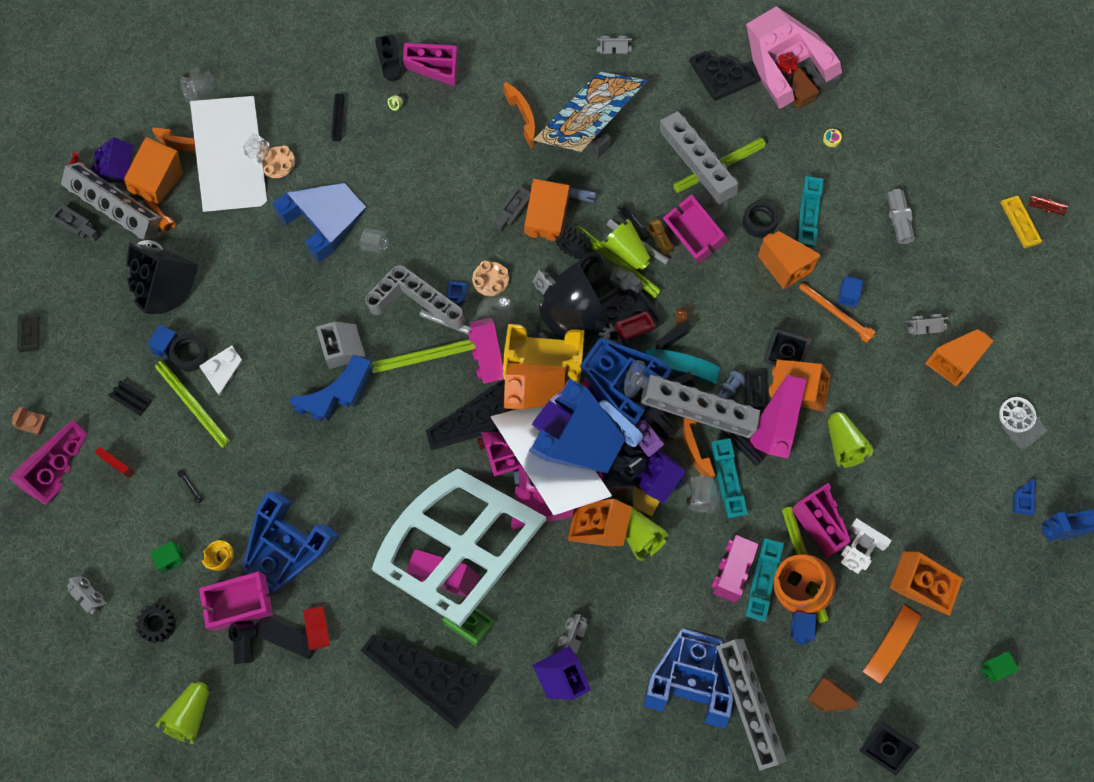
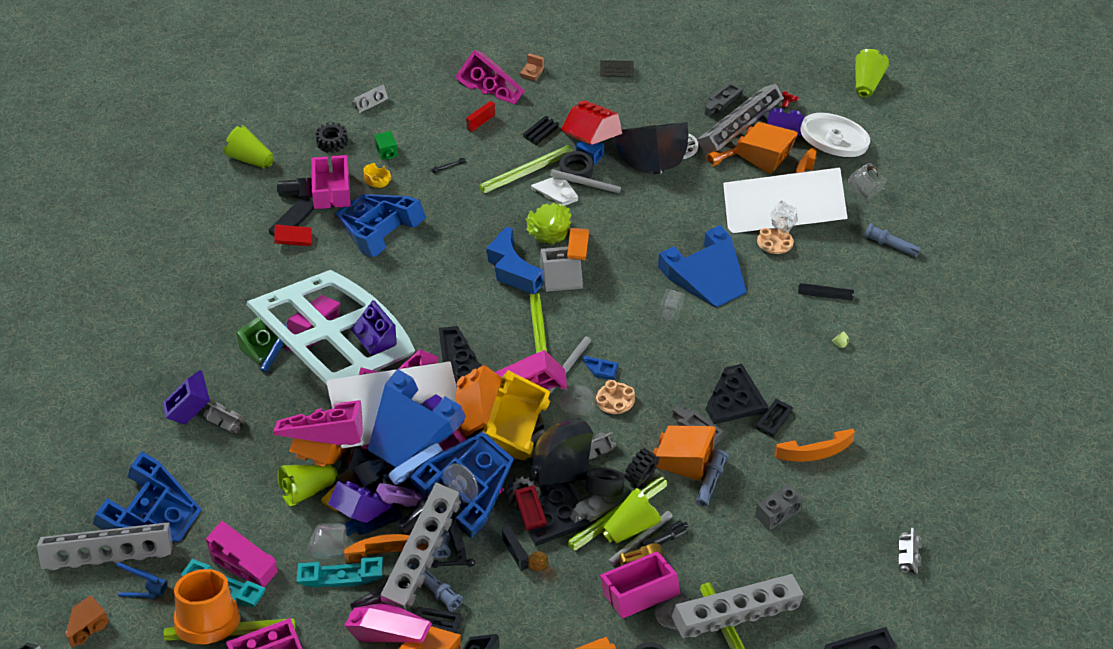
camera: 100 degrees right, 20 degrees down
black wing [360,634,496,730] -> none
light grey beam [365,265,465,329] -> none
black piece [375,34,401,81] -> none
dark pink wedge [403,43,458,87] -> none
sticker [533,72,647,152] -> none
teal slope [646,349,720,385] -> none
blue brick [790,612,816,645] -> none
none -> blue plant [117,562,168,600]
none -> blue bar [260,323,288,373]
none -> dark pink wedge [273,400,363,445]
none -> dark purple slope [351,300,397,355]
none -> lime hair [525,202,572,245]
none -> light grey bar [550,169,621,194]
none -> red slope [561,100,622,145]
none -> orange slope [567,228,589,260]
none -> black plate [705,364,768,424]
none -> black tile [756,399,793,437]
none -> white dish [800,113,870,157]
none -> lime cone [855,49,889,98]
none -> sand blue pin [864,223,921,258]

